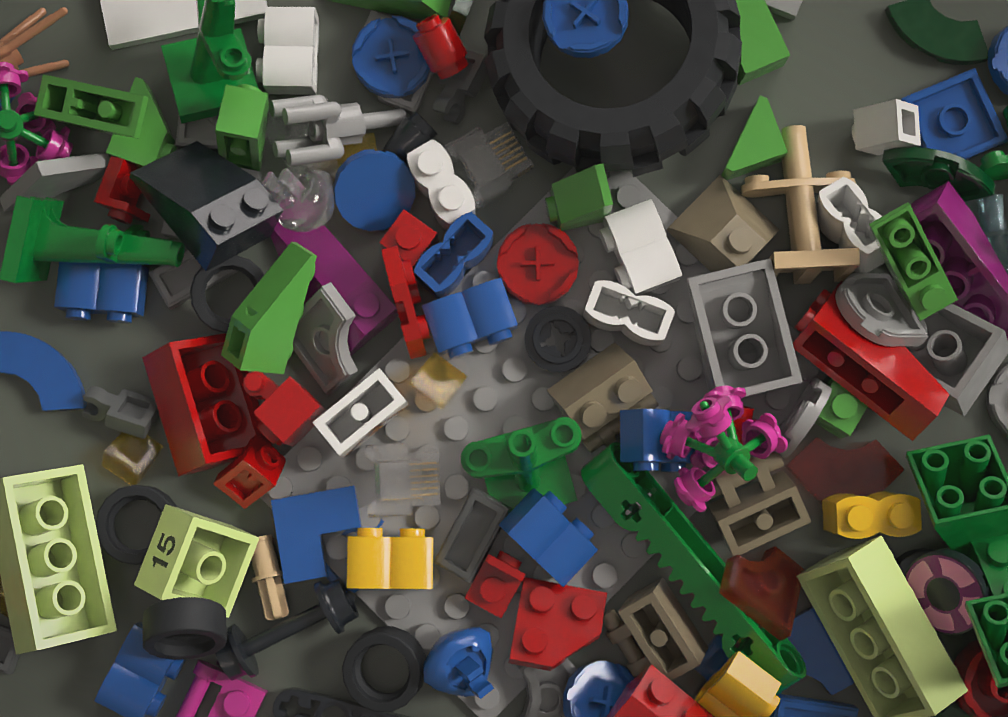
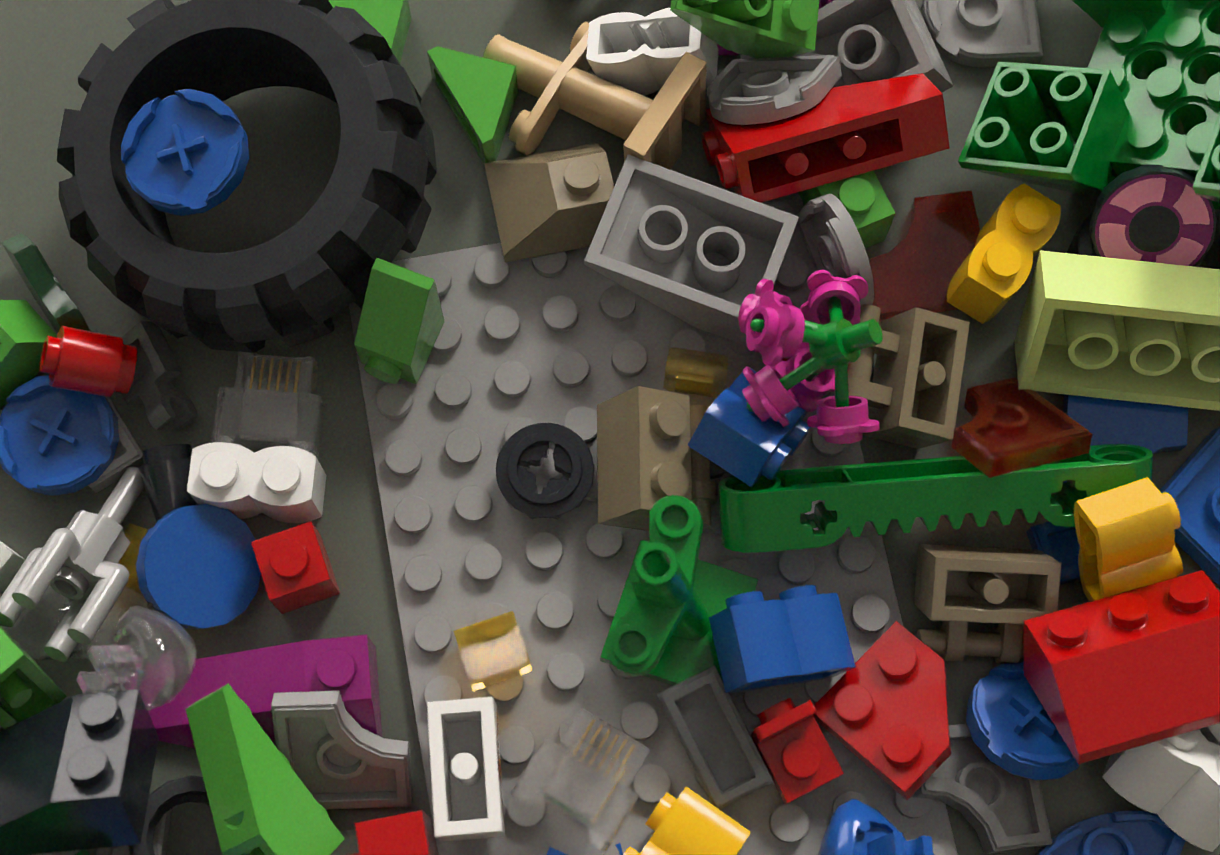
camera: 55 degrees left, 10 degrees down
red plate [381,246,431,359] -> none
blue brick [414,212,493,299] -> none
blue brick [422,278,518,360] -> none
red tile [497,223,579,306] -> none
white brick [582,280,675,346] -> none
white brick [599,199,682,296] -> none
none -> clear yellow slope [663,347,728,398]

